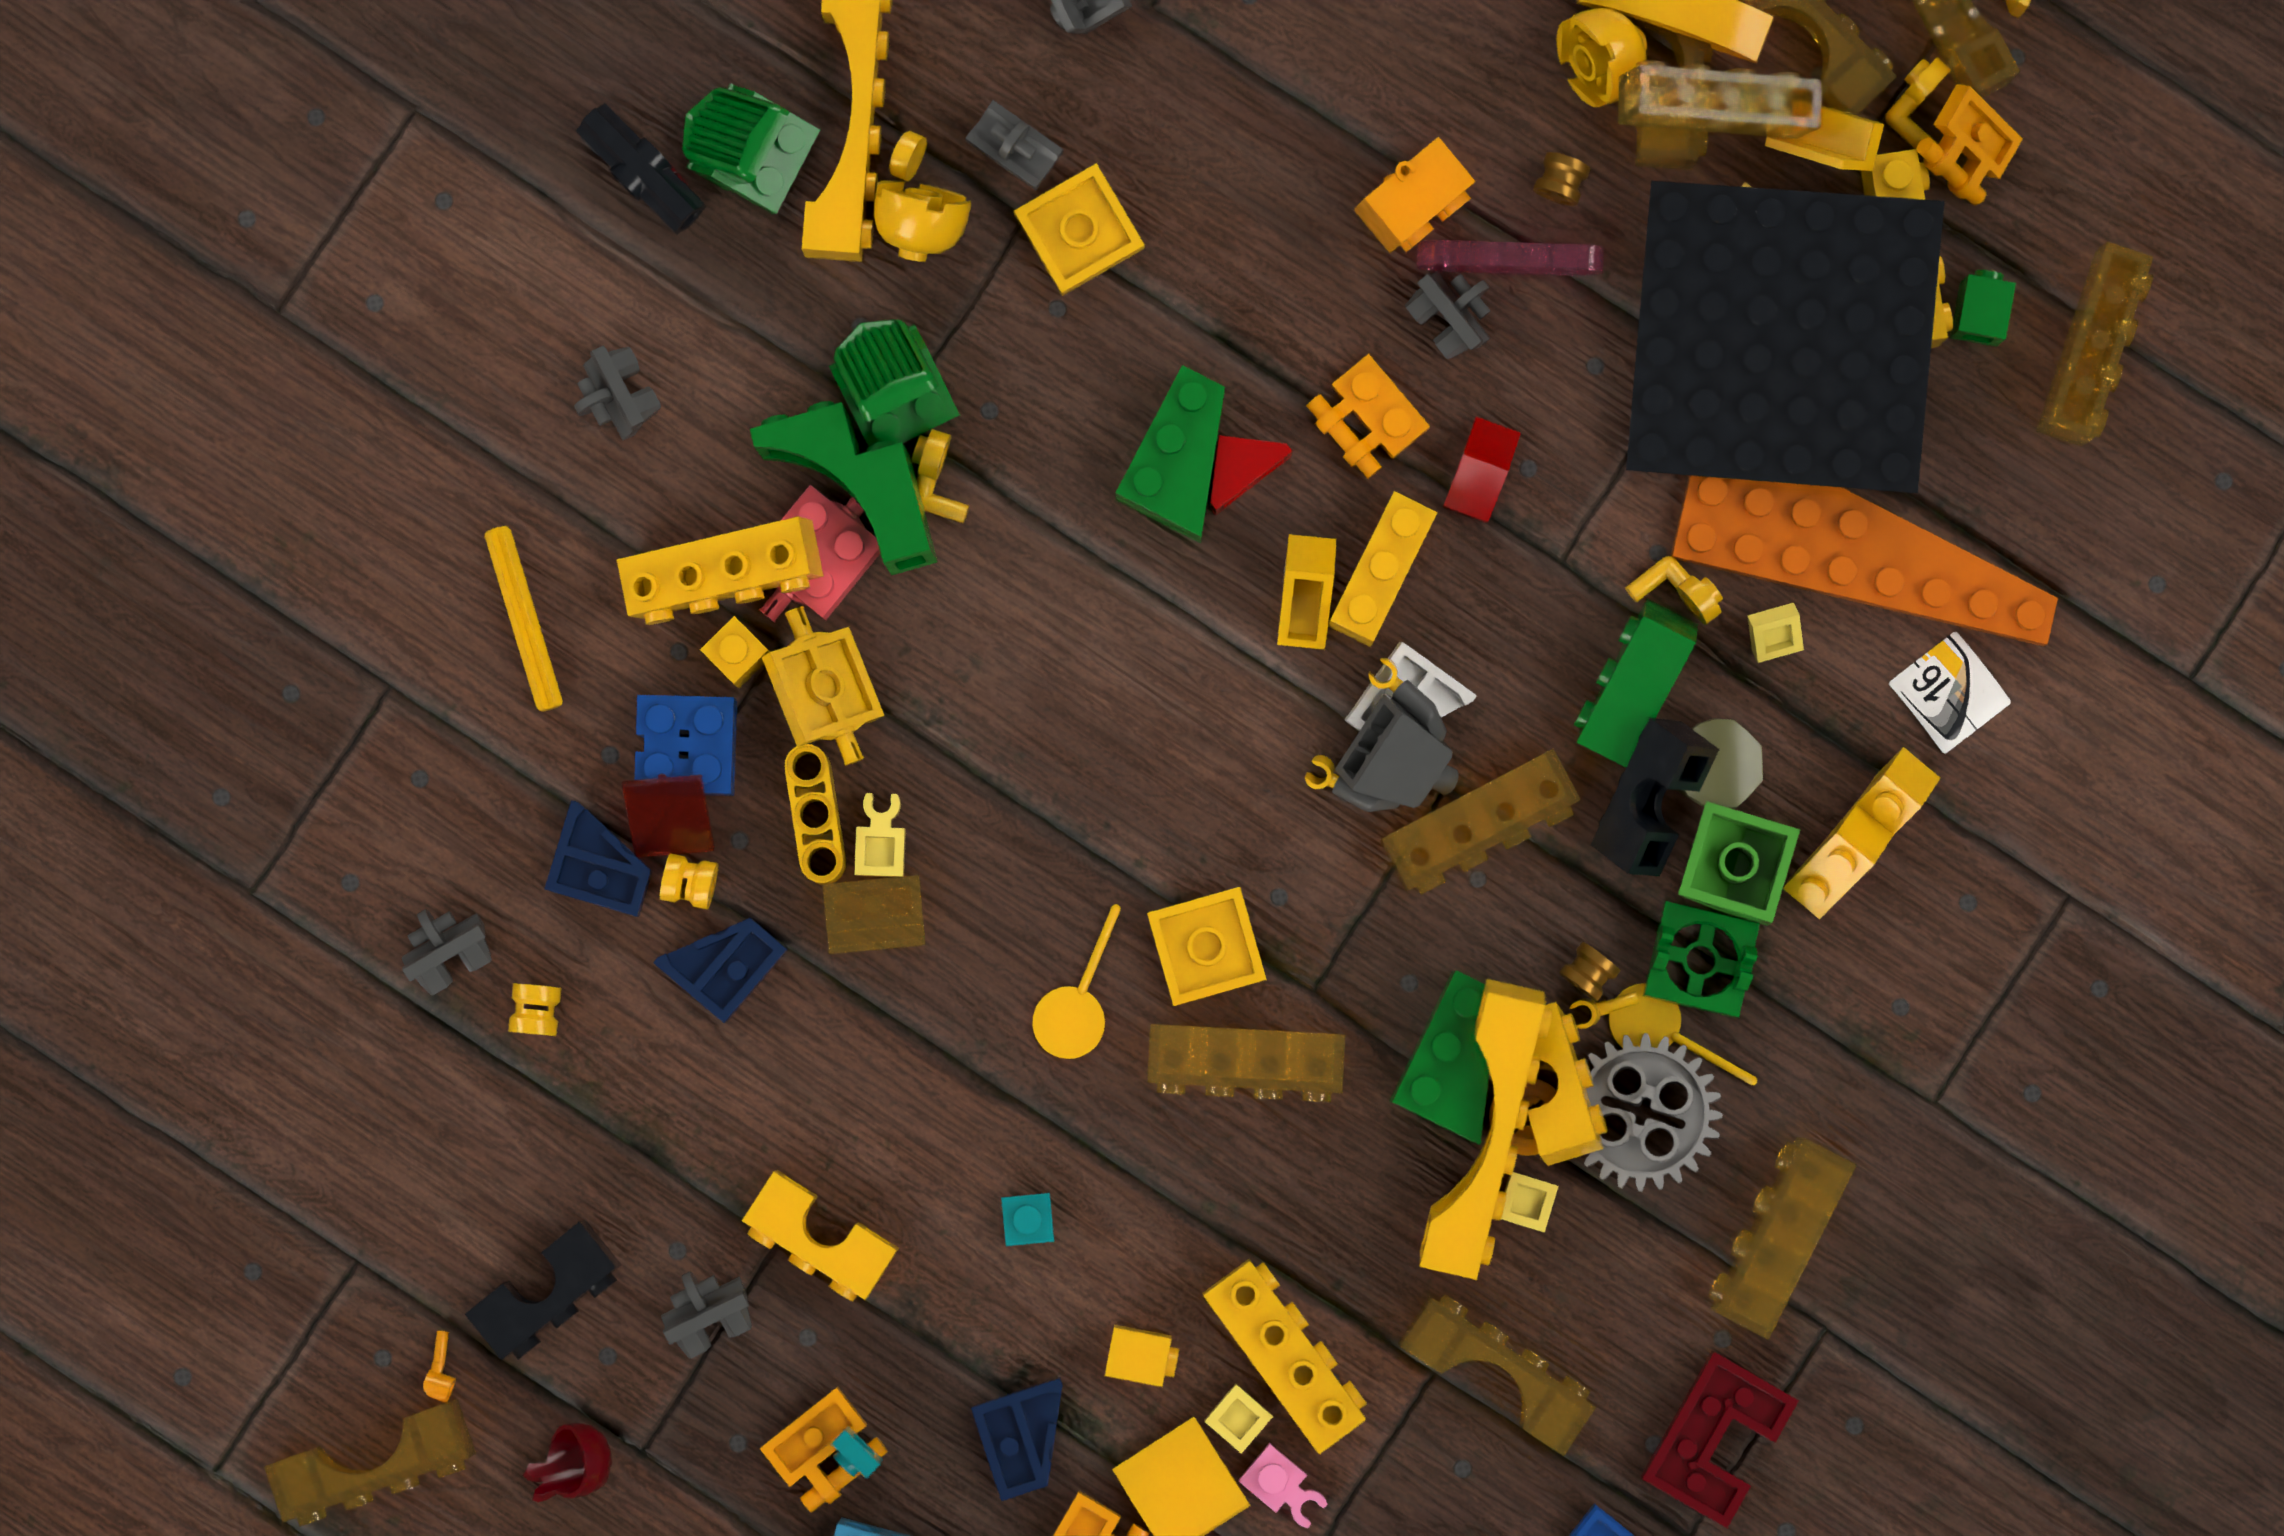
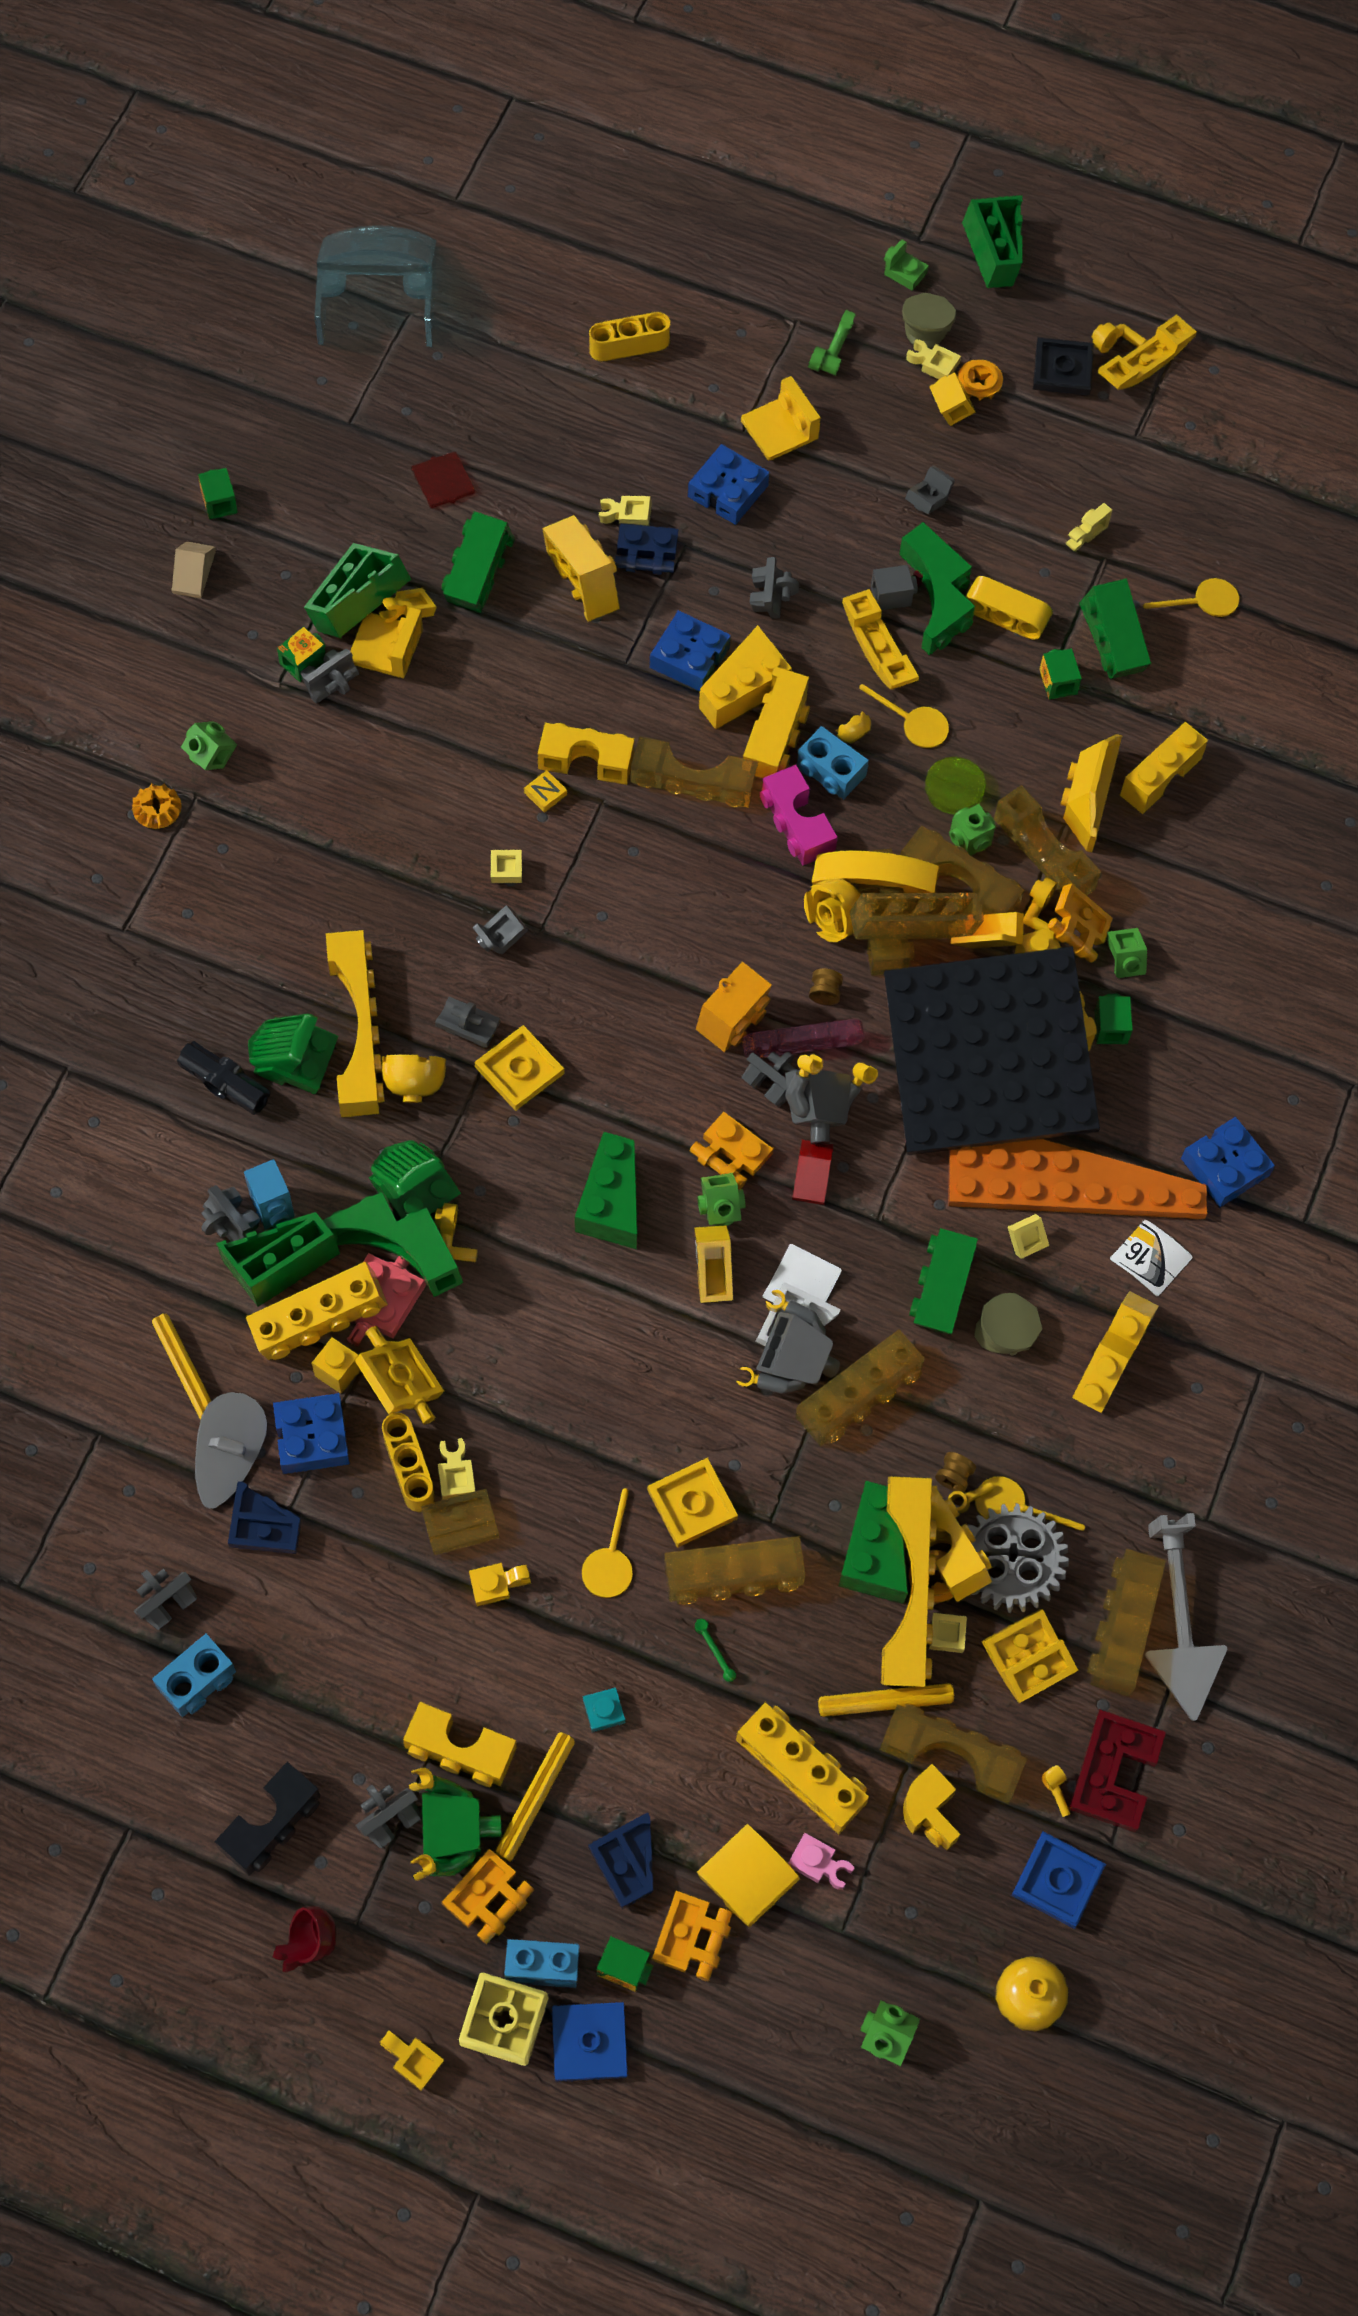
camera: 15 degrees left, 20 degrees down
clear yellow arch [264,1398,476,1526] -> none
light orange hand [423,1331,456,1402] -> none
yellow wheel [508,983,562,1036] -> none
clear red piece [622,774,715,857] -> none
dark blue wing [653,918,788,1023] -> none
yellow wheel [660,853,718,910] -> none
teal plate [832,1426,883,1479] -> none
yellow tile [889,131,927,182] -> none
yellow brick [1105,1325,1179,1387] -> none
light yellow plate [1204,1383,1273,1454] -> none
red slope [1210,435,1293,516] -> none
yellow arch [1328,491,1438,647] -> none
black arch [1591,718,1720,876] -> none
yellow plate [1625,556,1723,625] -> none
green piece [1643,901,1760,1019] -> none
bright green slope [1678,801,1800,926] -> none
clear yellow brick [2036,241,2153,447] -> none
none -> dark azure brick [152,1634,236,1718]
none -> light grey shield [195,1392,267,1509]
none -> green wedge [216,1212,340,1307]
none -> dark azure brick [244,1159,295,1230]
none -> green torso [409,1768,502,1881]
none -> yellow plate [469,1563,531,1606]
none -> yellow axle [496,1732,574,1862]
none -> green hinge [695,1619,737,1682]
none -> bright green brick [697,1173,746,1226]
none -> white sticker [763,1244,842,1303]
none -> dark grey torso [785,1054,878,1145]
none -> yellow axle [818,1683,954,1717]
none -> yellow brick [903,1764,960,1851]
none -> yellow slope [981,1609,1078,1703]
none -> yellow hand [1042,1765,1070,1817]
none -> bright green bracket [1107,928,1147,978]
none -> light grey piece [1145,1513,1227,1721]
none -> blue piece [1181,1117,1275,1208]

